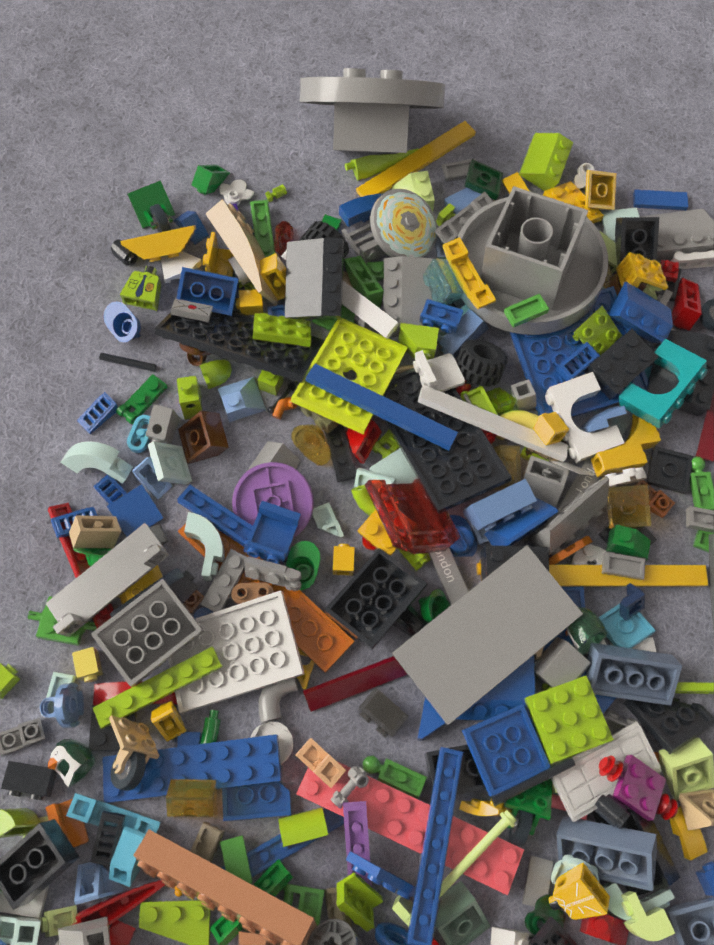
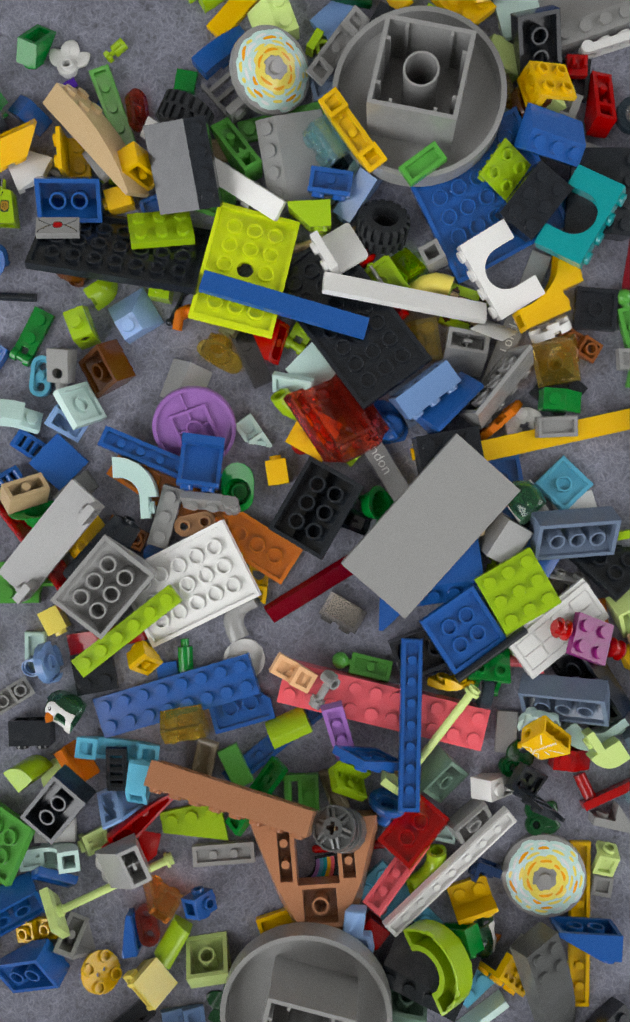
camera: 10 degrees left, 20 degrees up
tan plate [109,715,159,791] -> none
yellow brick [533,412,569,445] -> none
blue slope [556,342,600,381] -> none
medium blue slope [580,406,626,432] -> none
black brick [595,794,631,829] -> none
dark blue bracket [620,583,645,621] -> none

